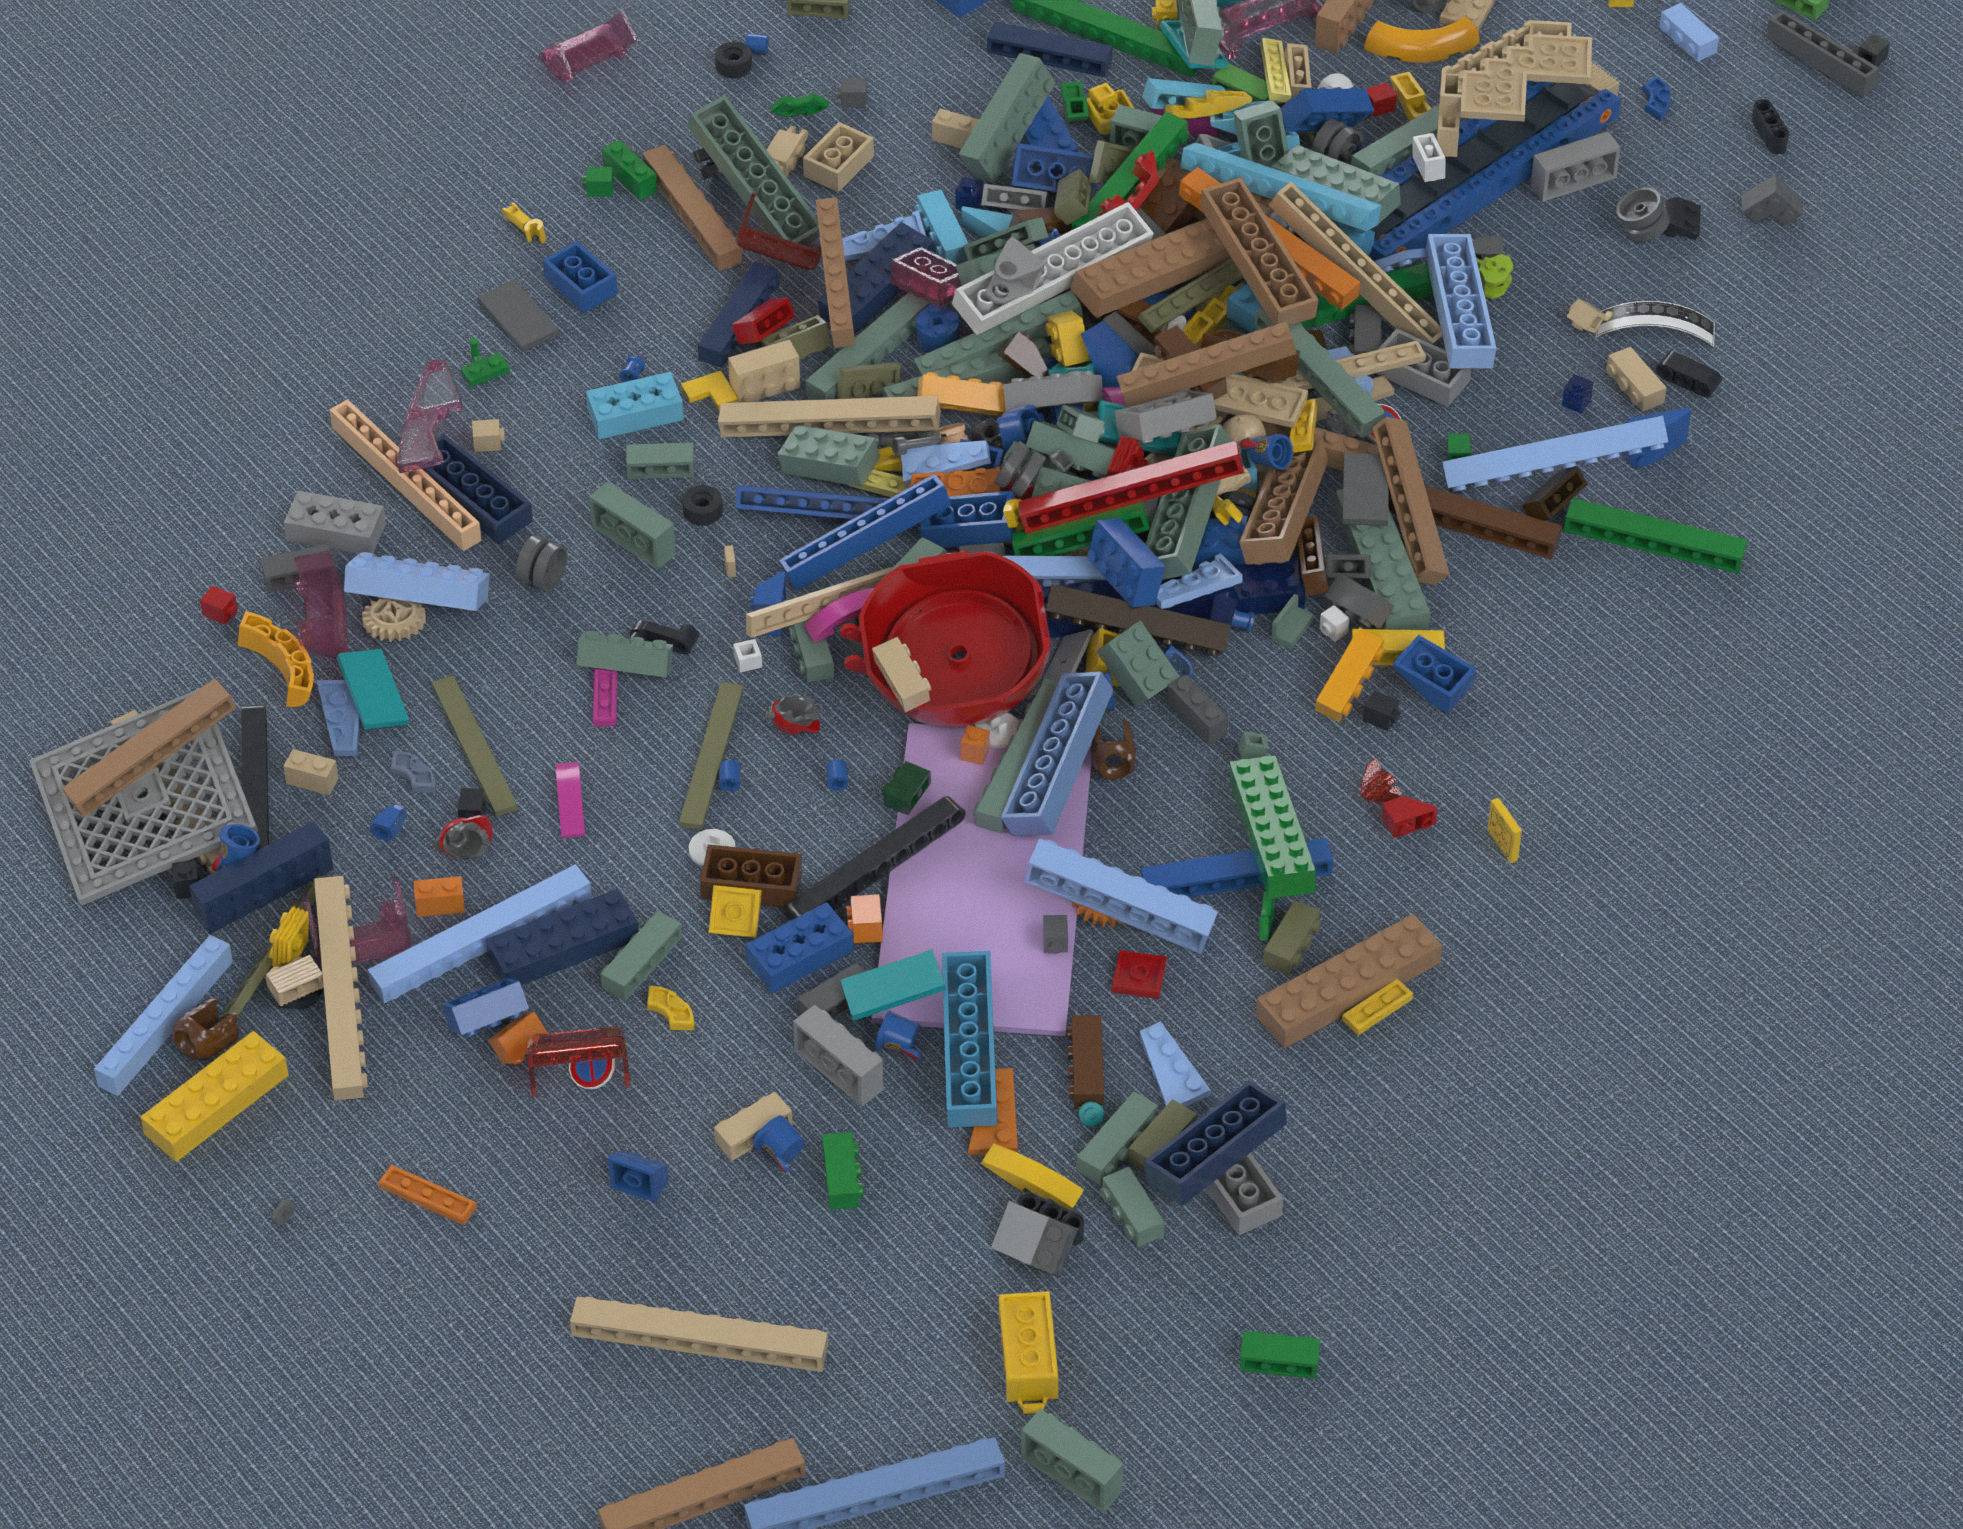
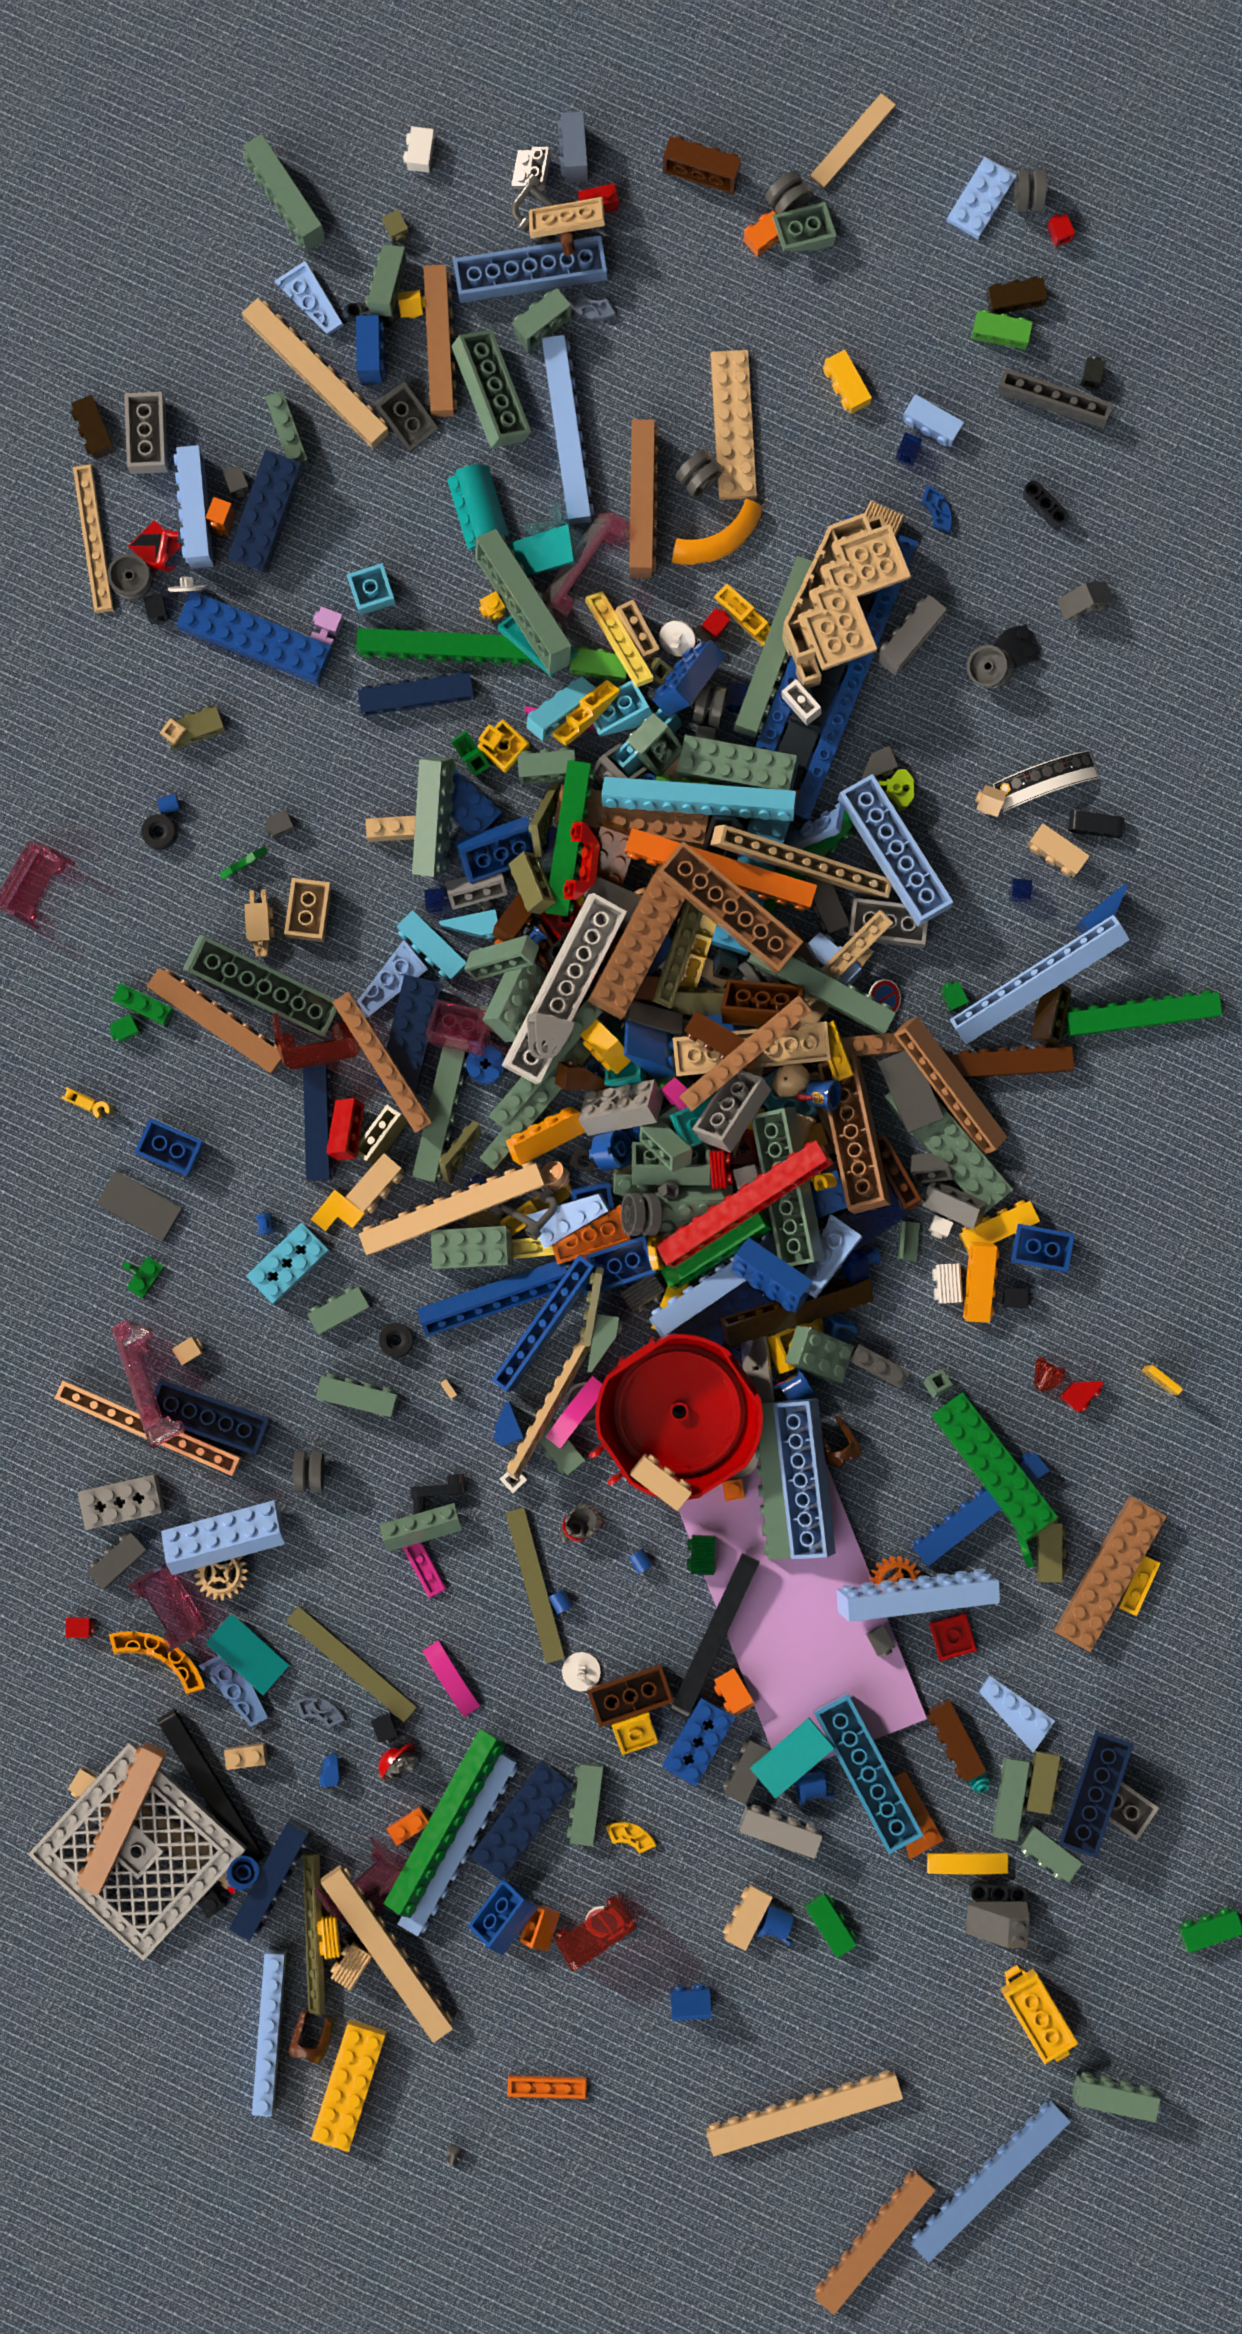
camera: 25 degrees left, 35 degrees up
none -> green brick [383,1729,506,1918]
none -> olive wing [580,1267,604,1347]
none -> clear blue brick [895,432,923,466]
none -> white brick [932,1263,963,1304]

